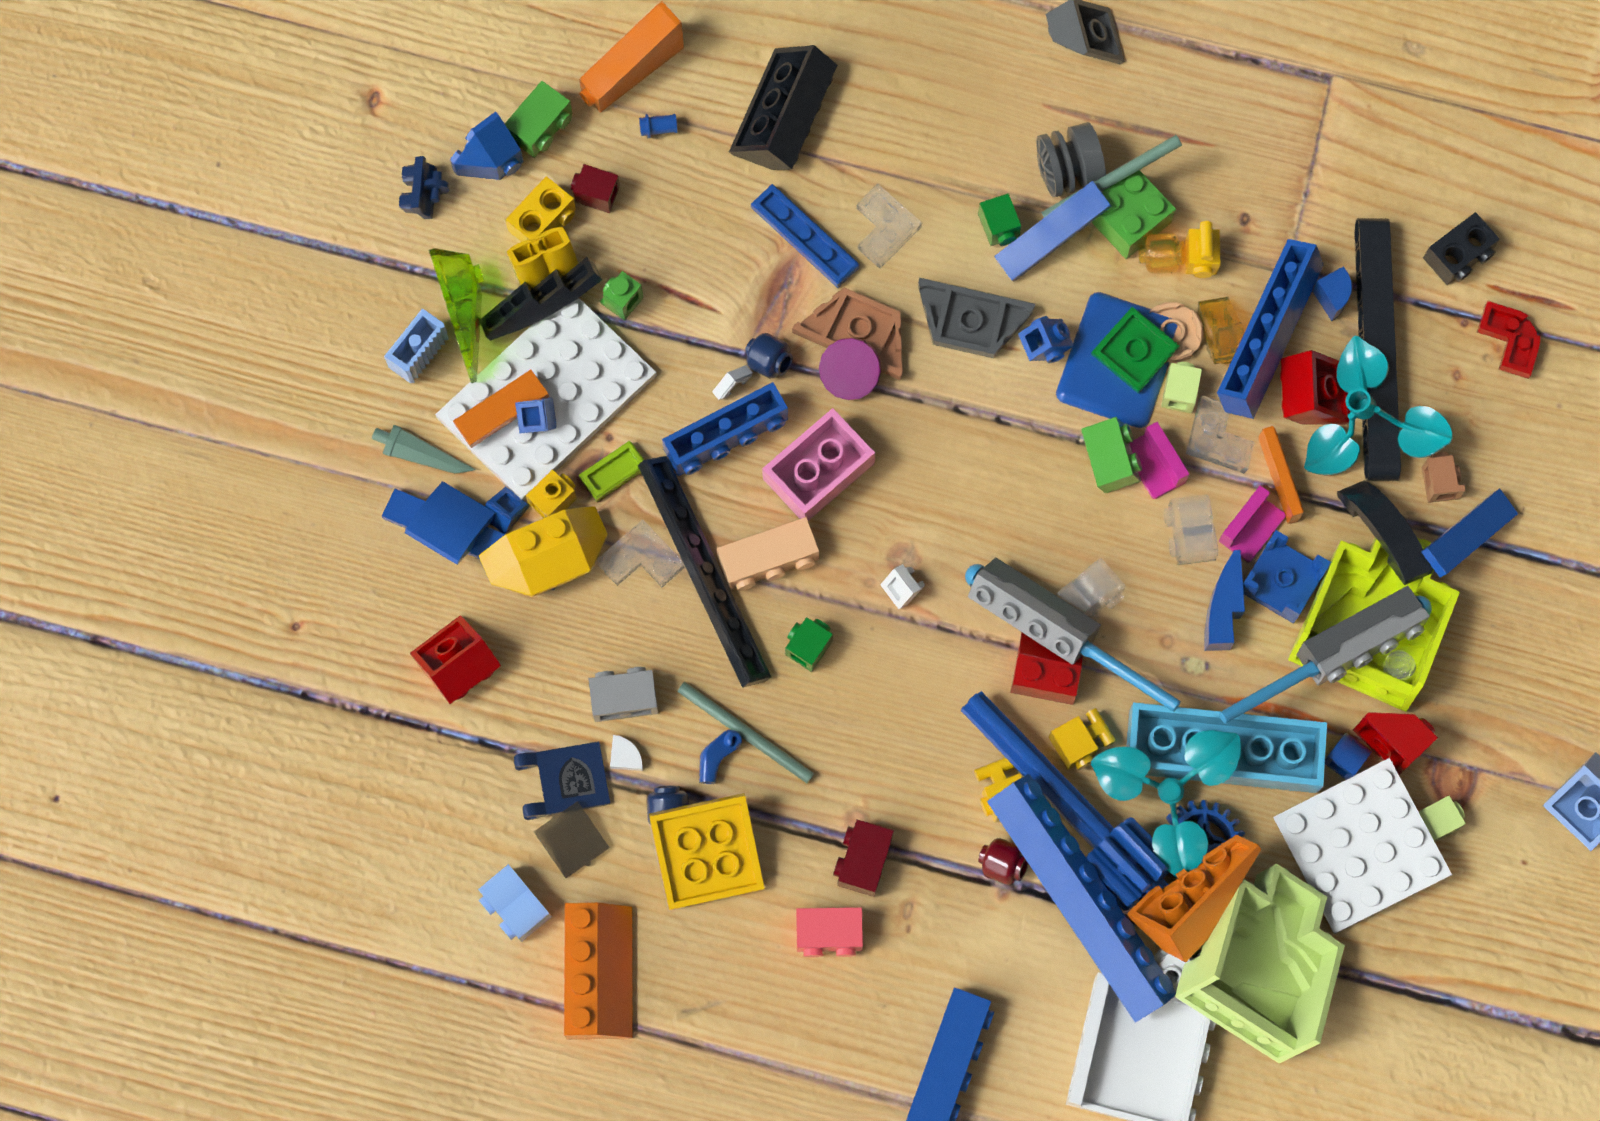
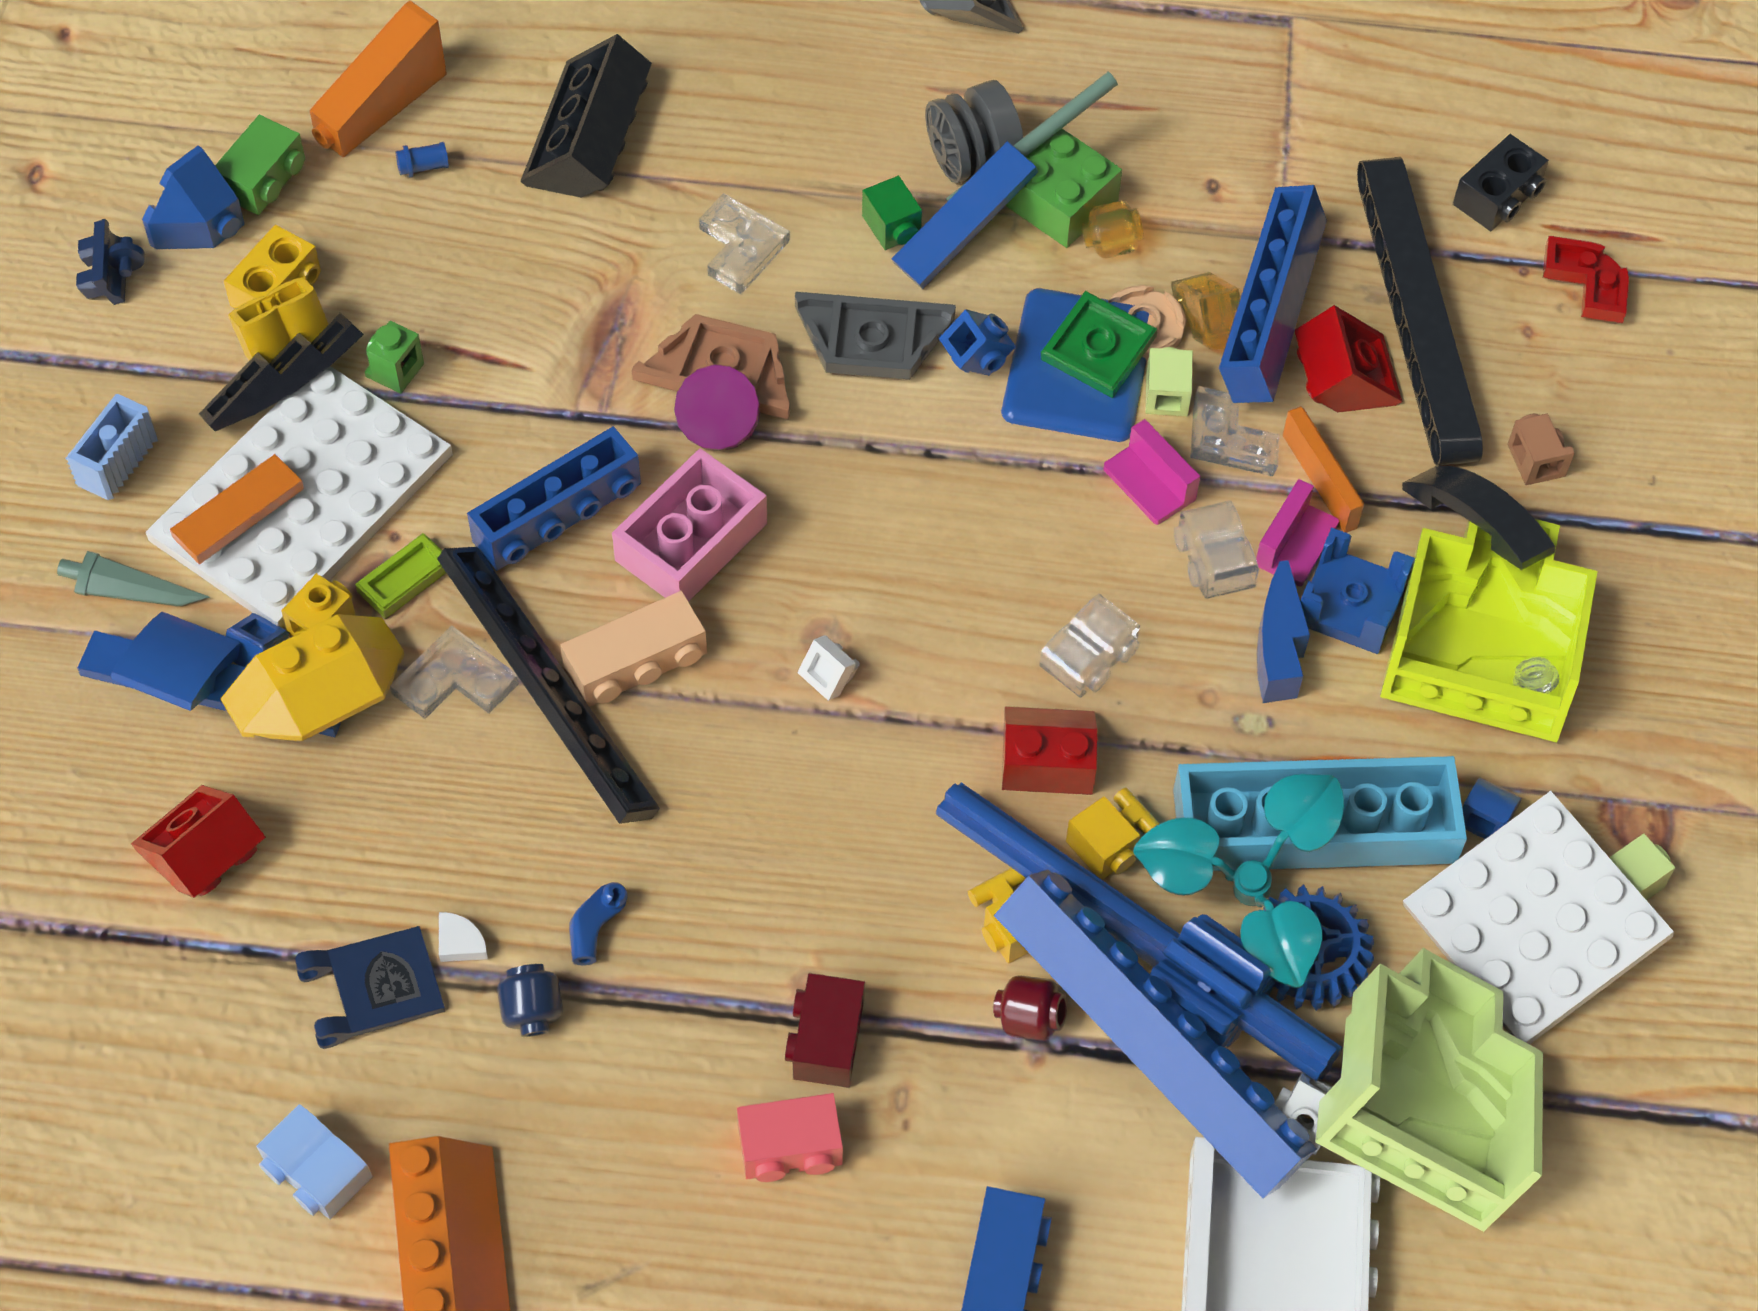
camera: 10 degrees left, 15 degrees down
clear neon green wedge [429,248,484,383] -> none
blue slope [515,397,557,434] -> none
clear smoke piece [534,801,610,878] -> none
dark red brick [571,164,620,213] -> none
light grey brick [588,667,658,722] -> none
yellow plate [649,793,765,910] -> none
sand green piece [678,682,814,784] -> none
white tile [712,365,753,400] -> none
dark blue head [745,333,793,379] -> none
blue tile [751,184,859,288] -> none
green brick [785,617,833,672] -> none
piece [965,557,1181,712] -> none
bright green brick [1081,417,1142,493] -> none
orange wedge [1127,835,1261,963] -> none
yellow brick [1185,221,1220,278] -> none
piece [1219,586,1432,724] -> none
teal plant [1304,335,1453,475] -> none
blue brick [1312,266,1352,321] -> none
red slope [1353,712,1438,775] -> none
blue tile [1421,488,1518,578] -> none

